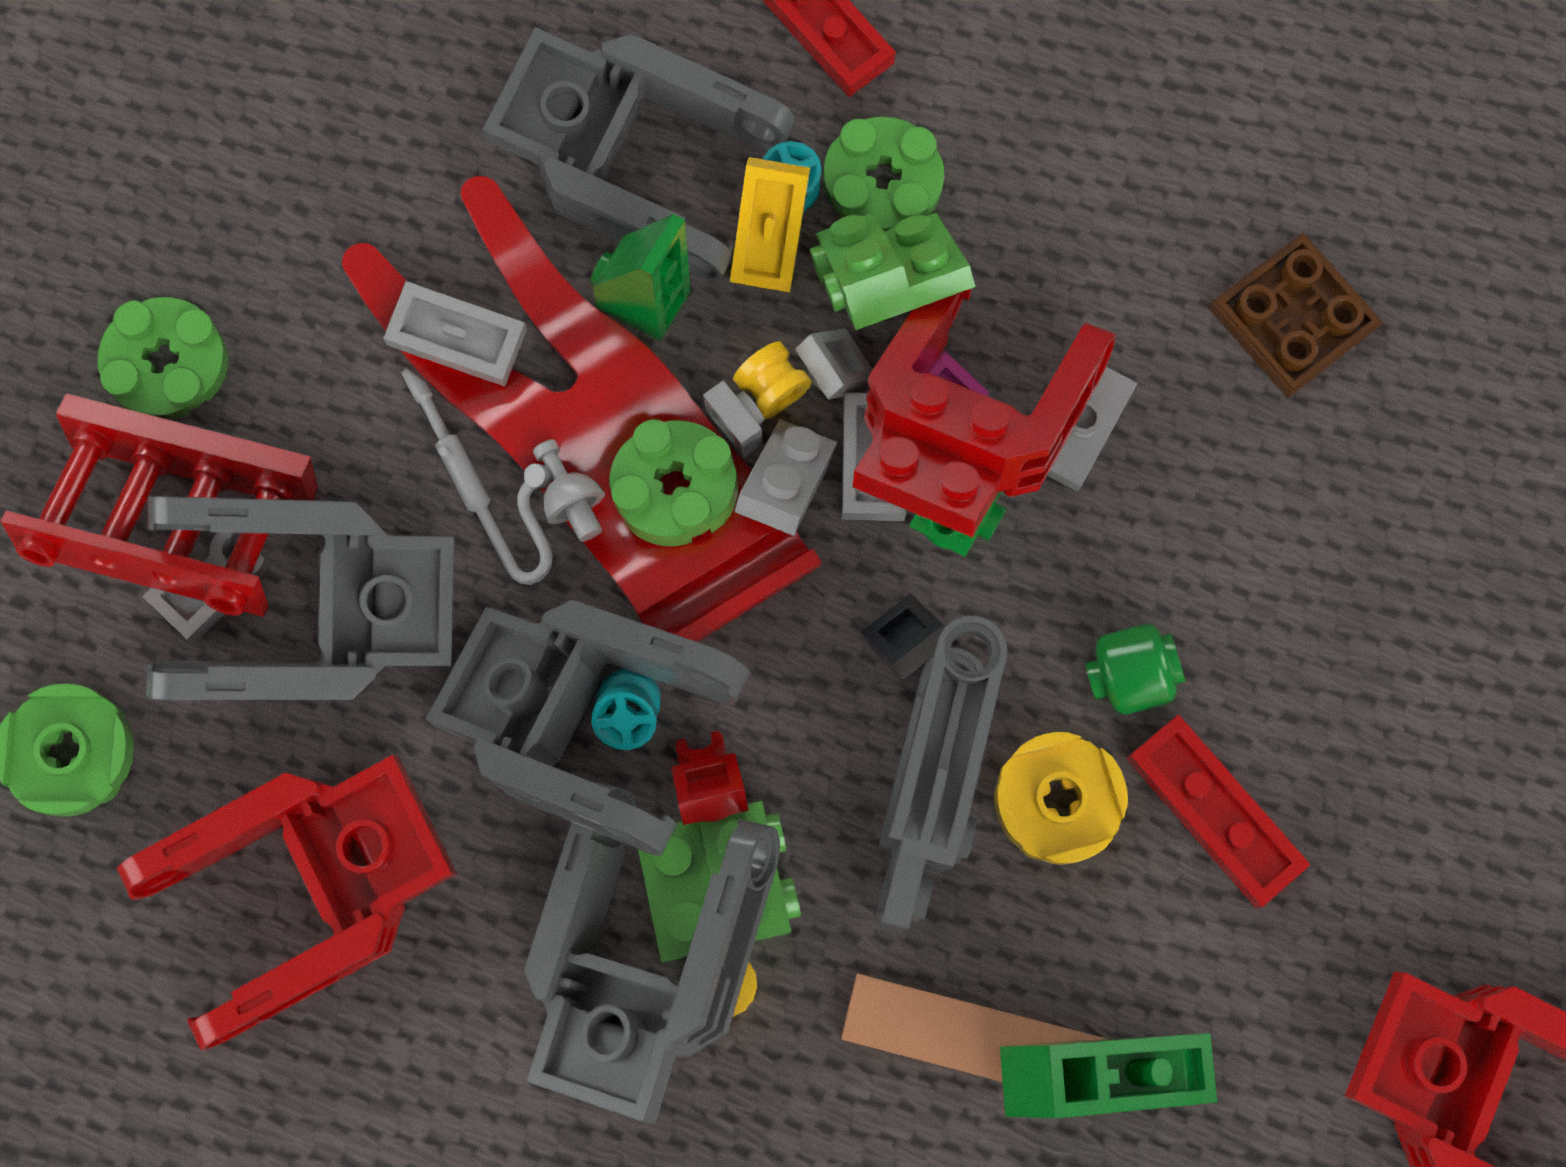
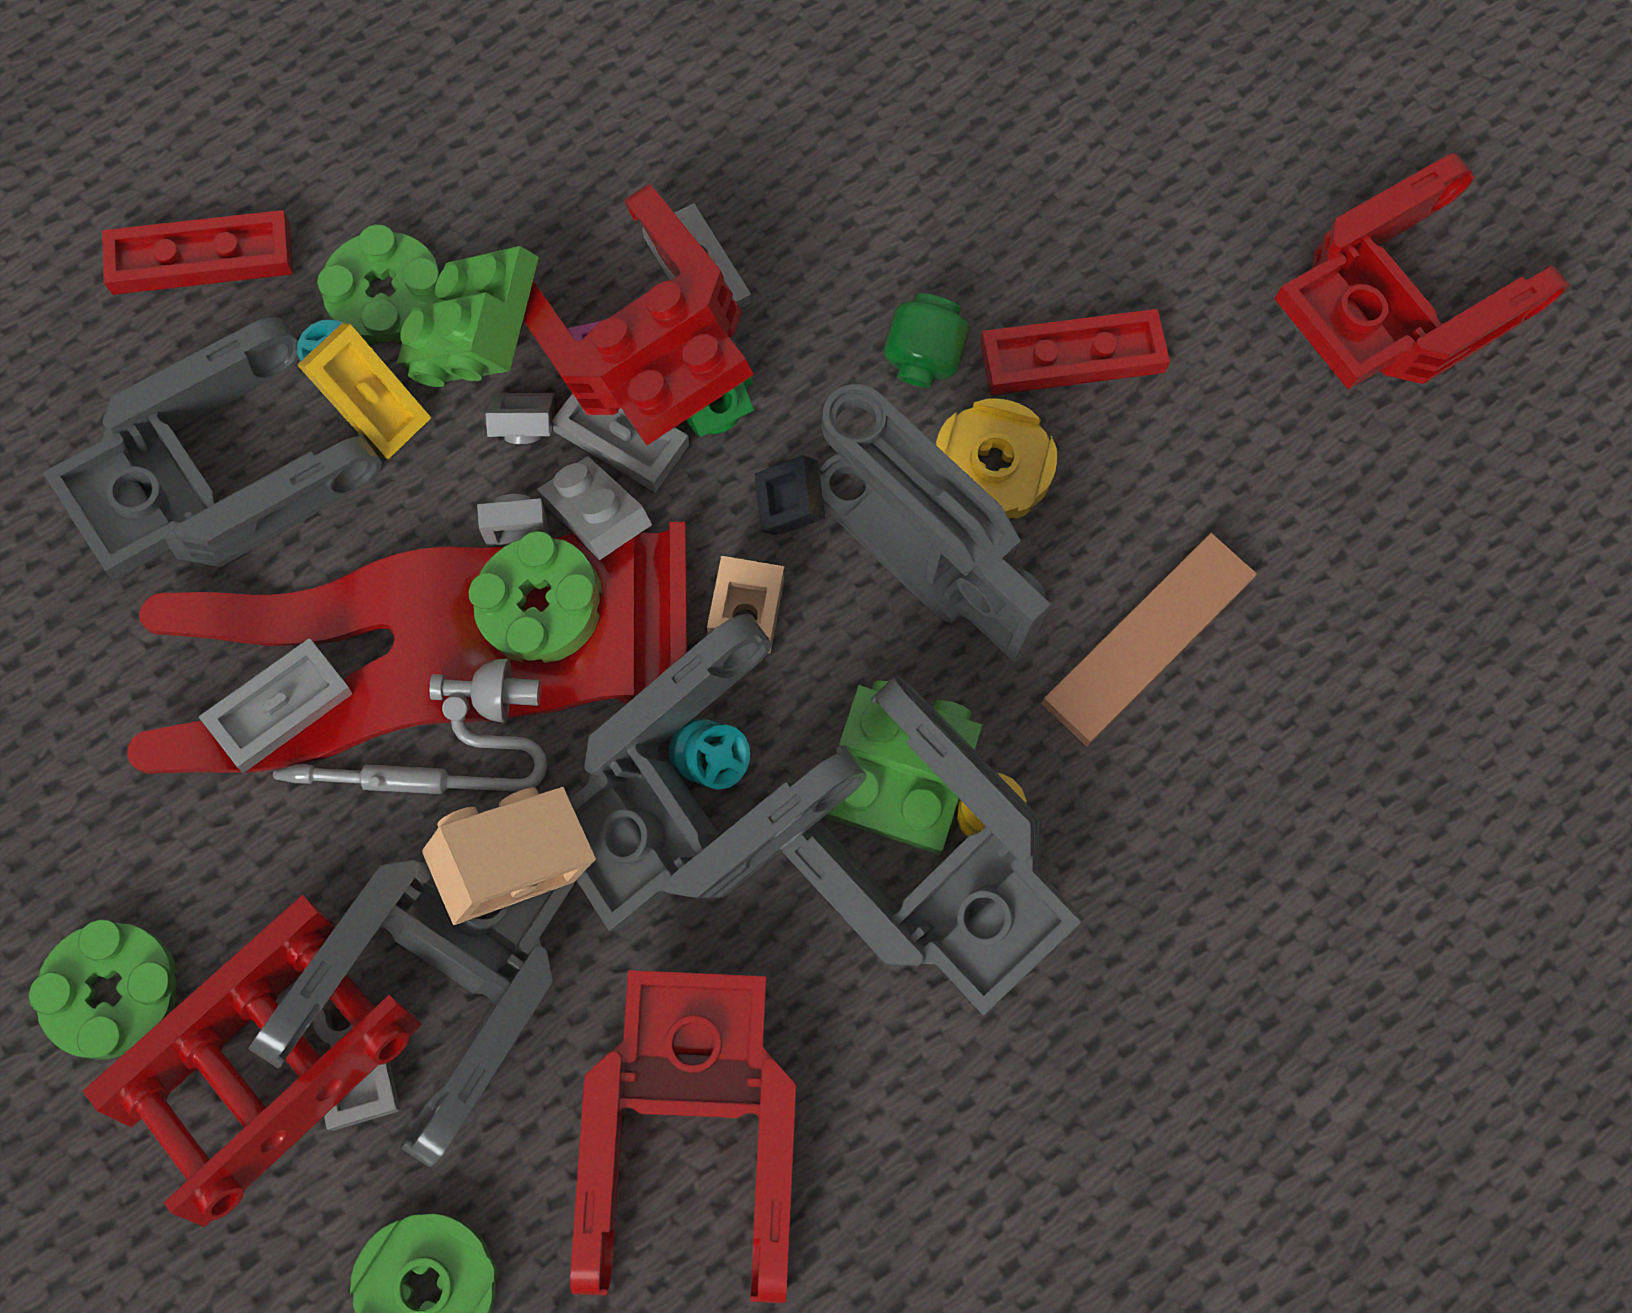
camera: 60 degrees left, 5 degrees down
green slope [591,214,691,342] -> none
red plate [671,731,749,826] -> none
yellow wheel [733,341,812,420] -> none
green slope [1000,1033,1217,1119] -> none
reddish brown tile [1208,233,1384,399] -> none
none -> light nougat brick [422,787,596,926]
none -> light nougat brick [707,556,784,654]

